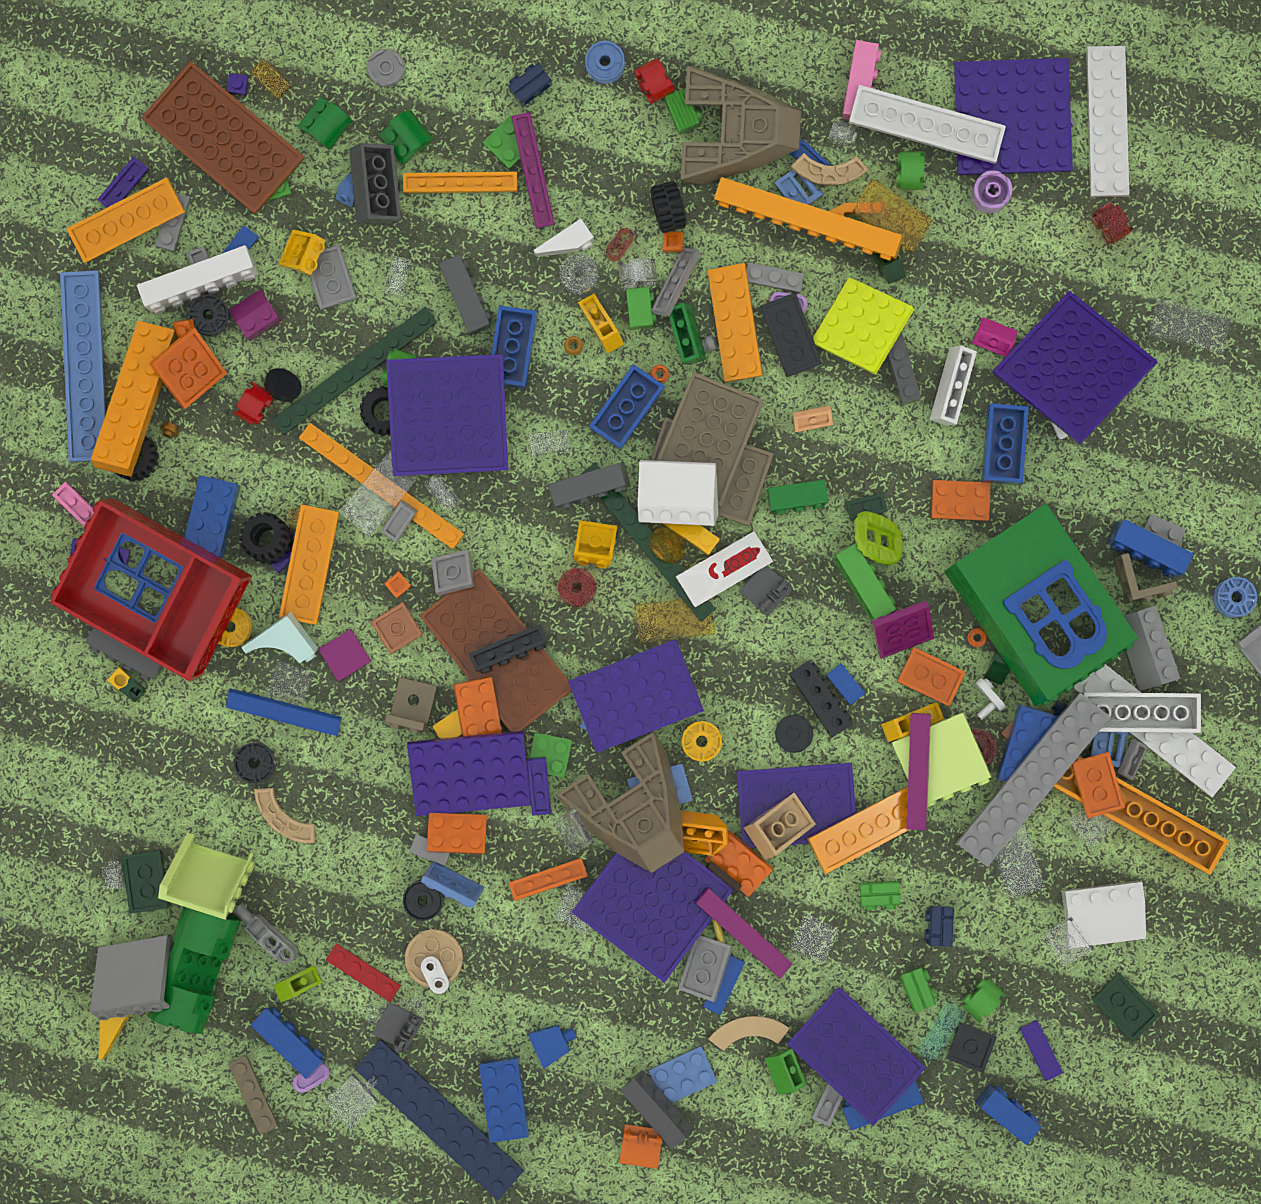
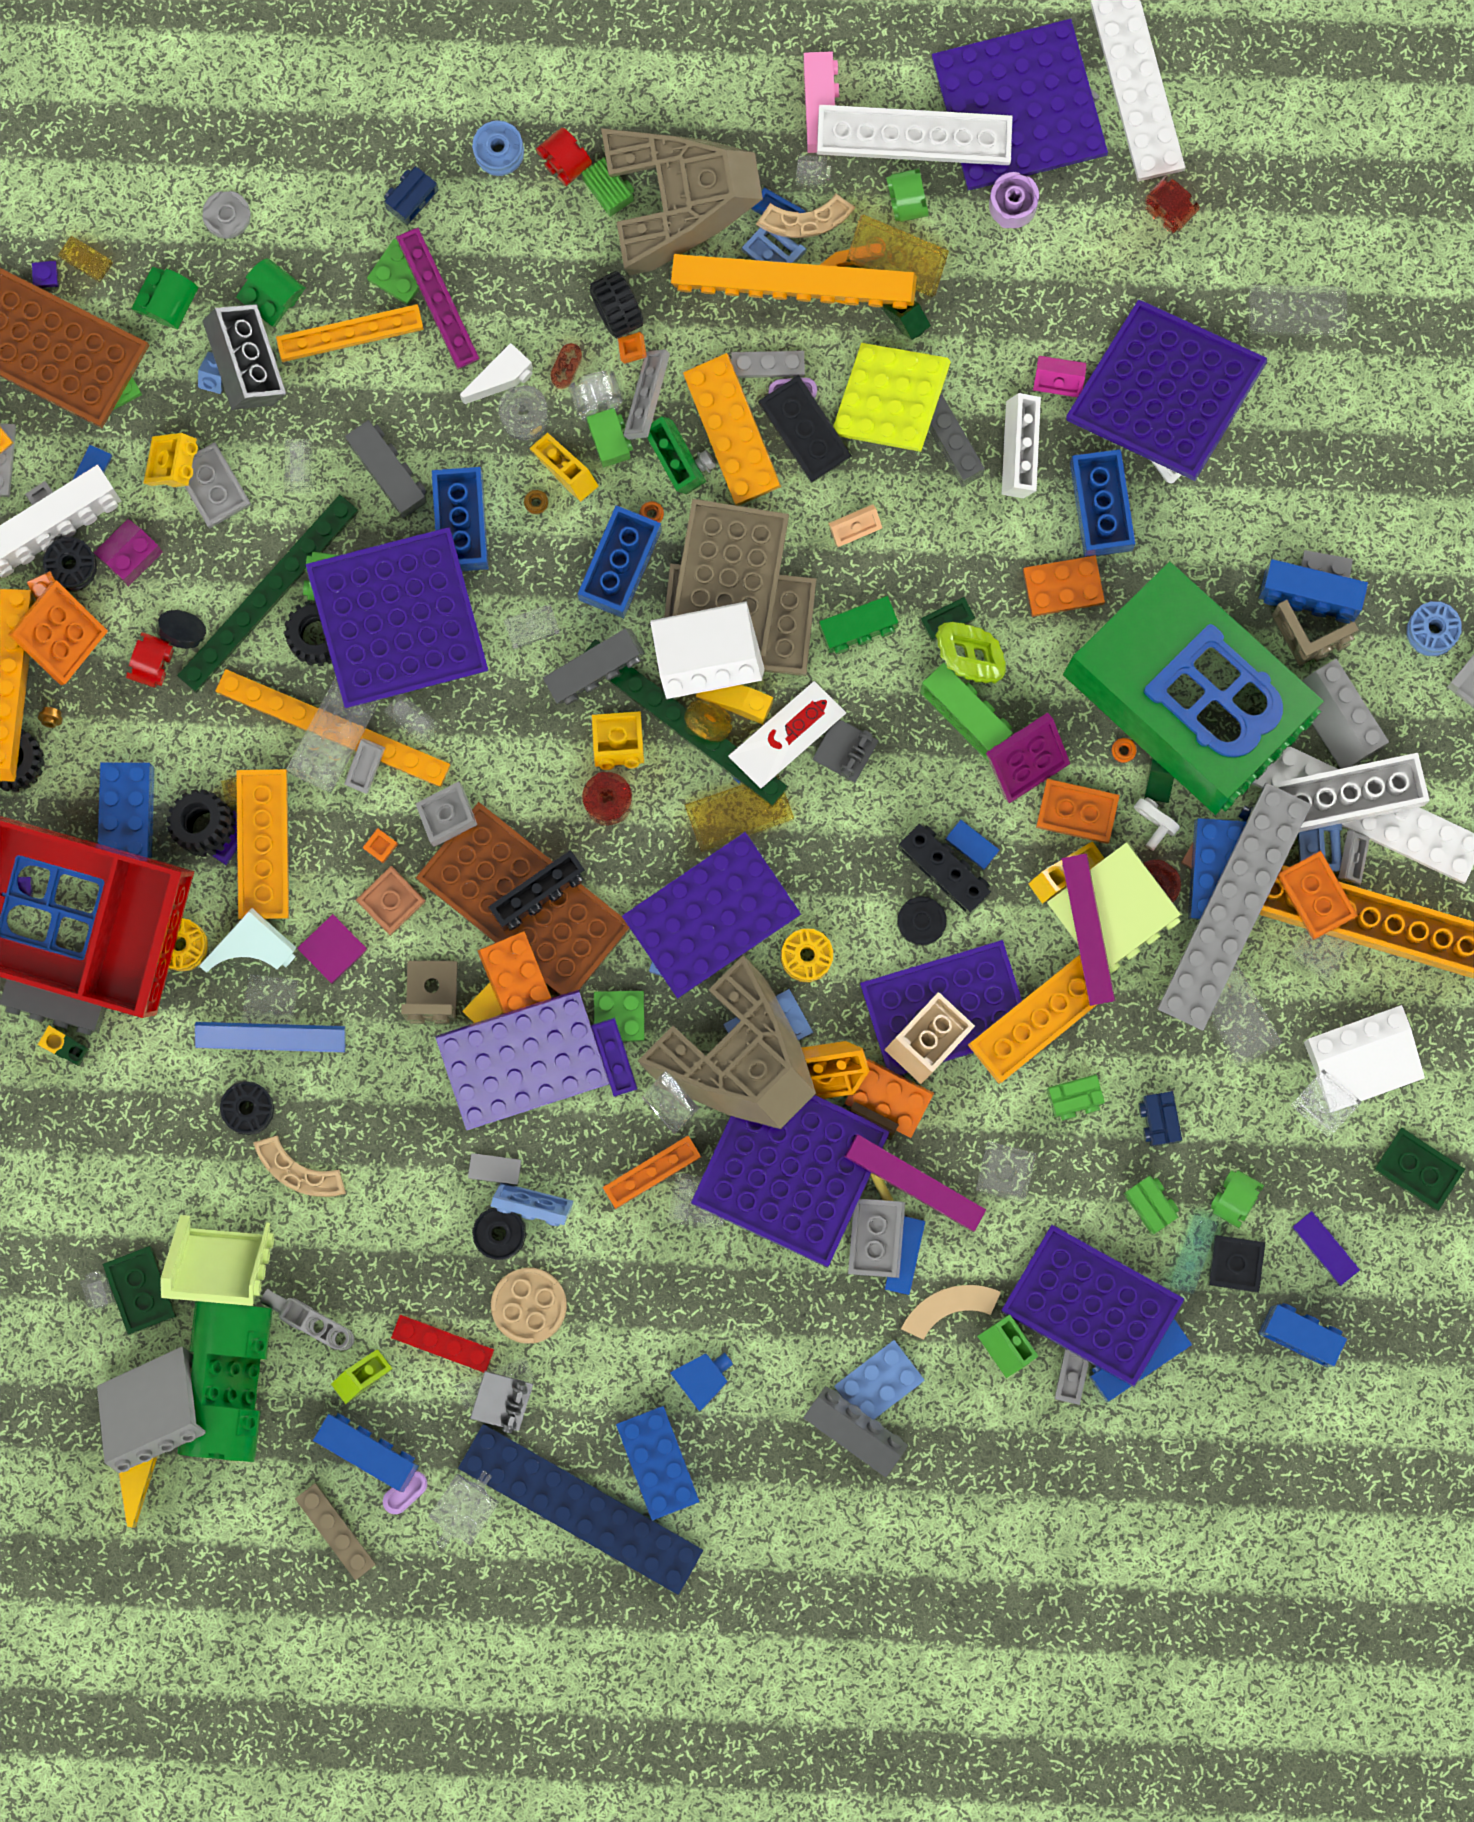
camera: 10 degrees left, 5 degrees down
white plate [421,956,449,994] -> none
orange plate [427,813,487,855] -> none
orange hinge [619,1124,662,1169] -> none

